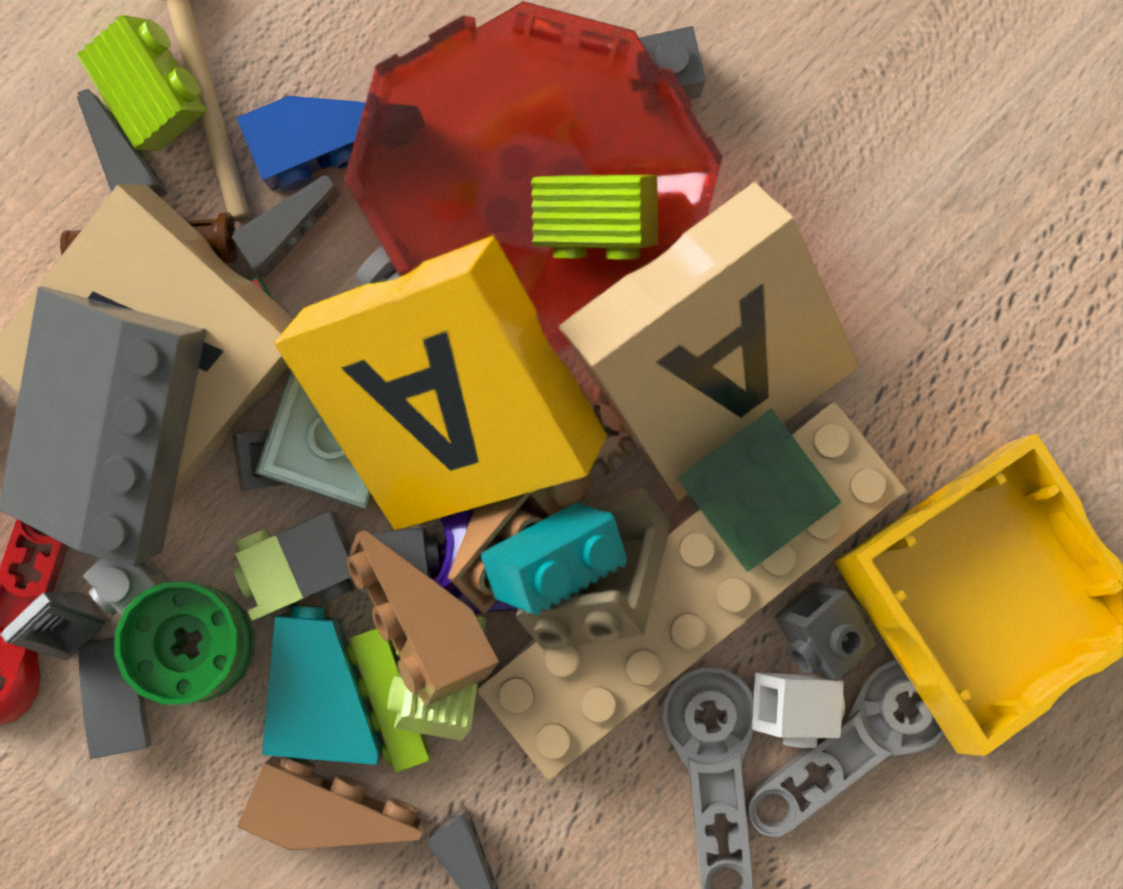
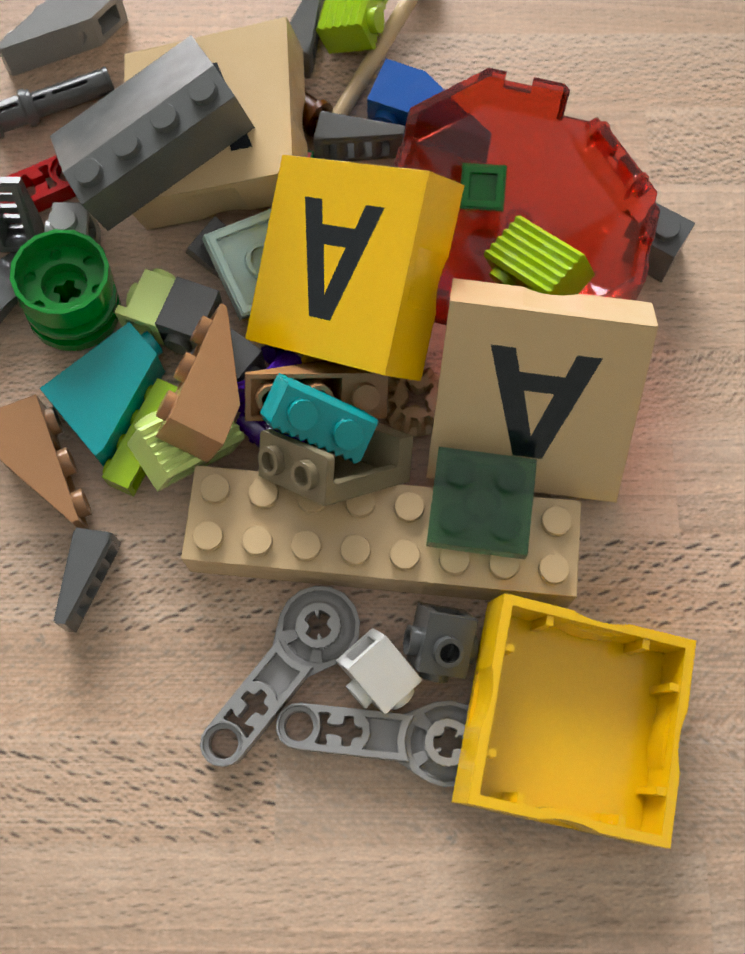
camera: 50 degrees right, 15 degrees down
none -> green tile [459,163,507,213]

